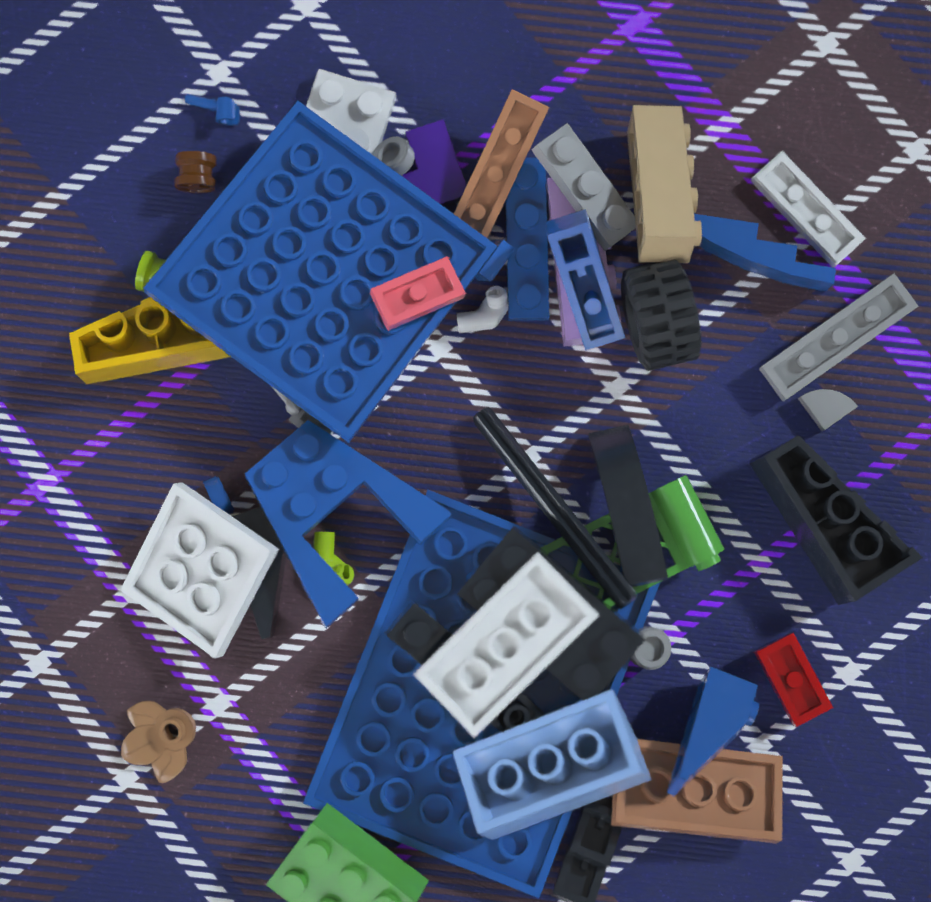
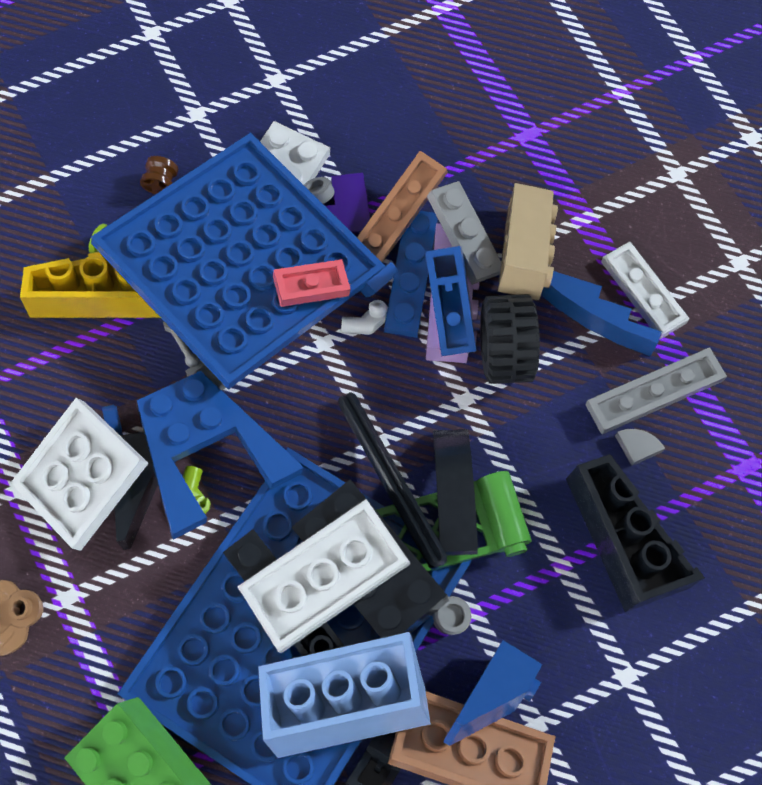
camera: 10 degrees right, 15 degrees down
blue hand [185,94,240,126] -> none
red plate [754,632,833,727] -> none

